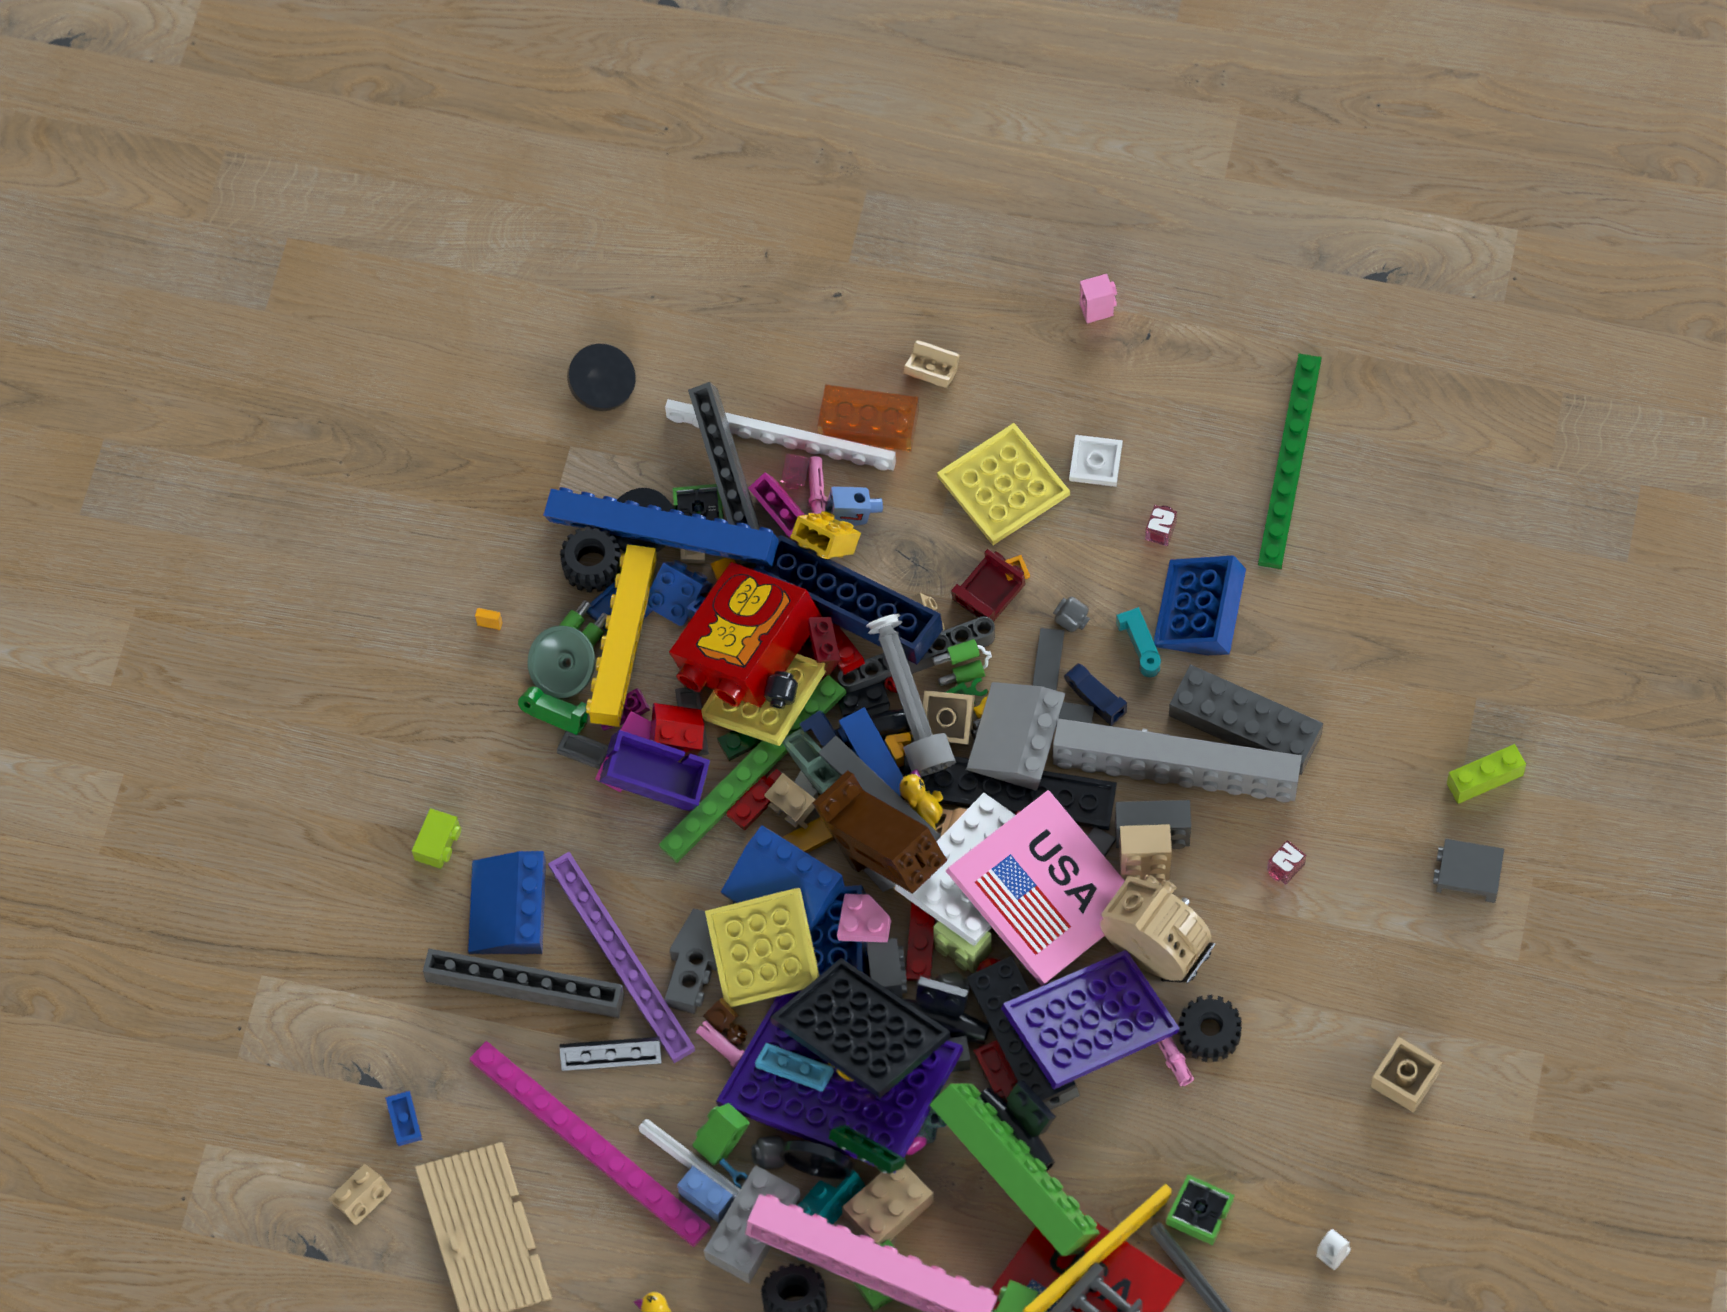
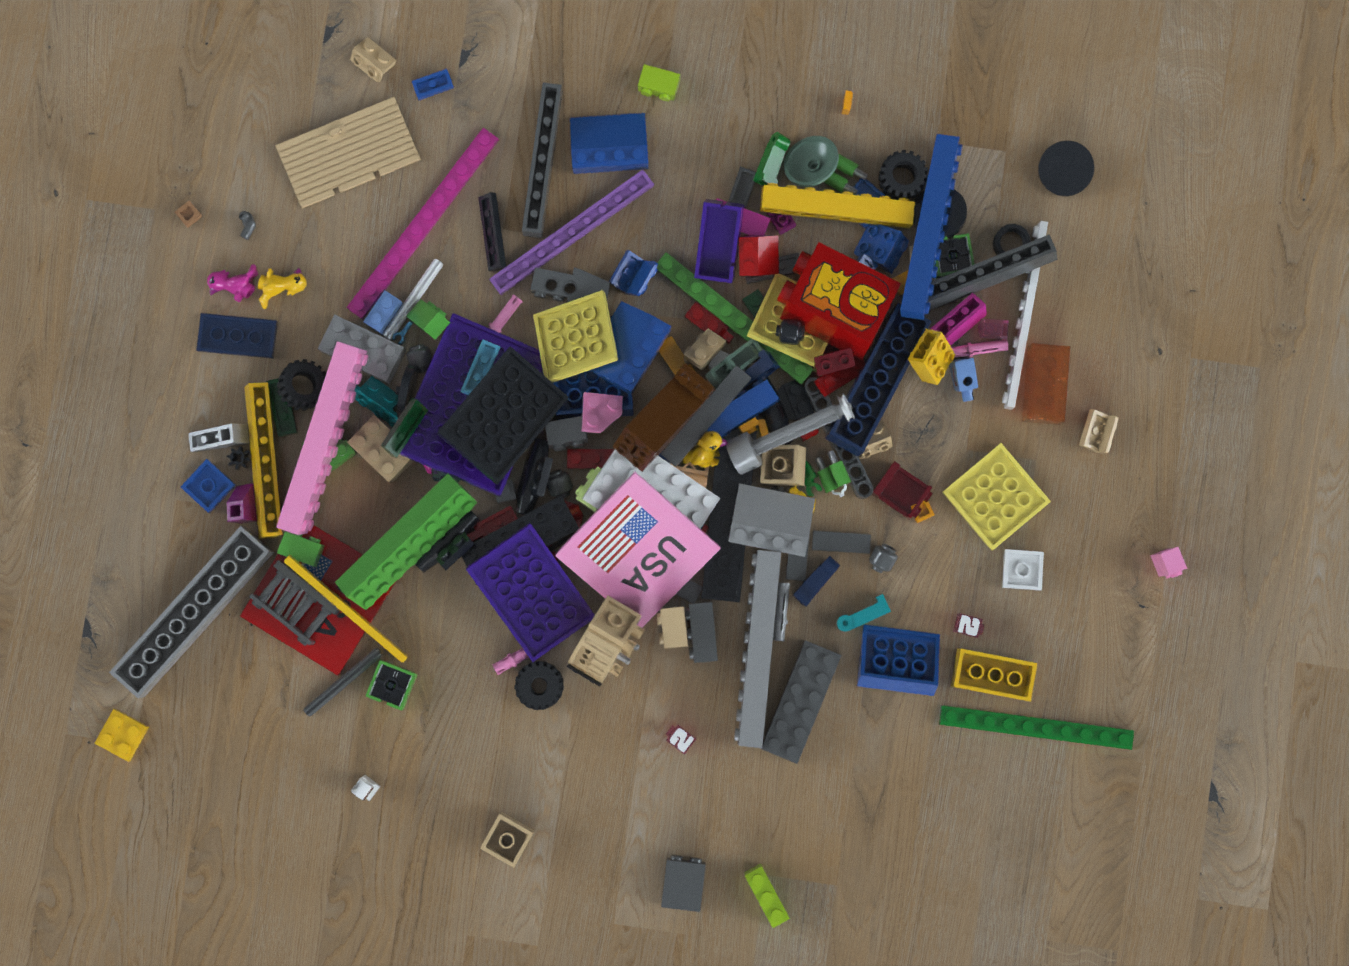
camera: 80 degrees right, 20 degrees up
reddish brown plate [703,998,747,1045] -> none
none -> blue bracket [609,250,658,296]
none -> yellow brick [951,648,1037,702]
none -> black tyre [992,224,1031,255]

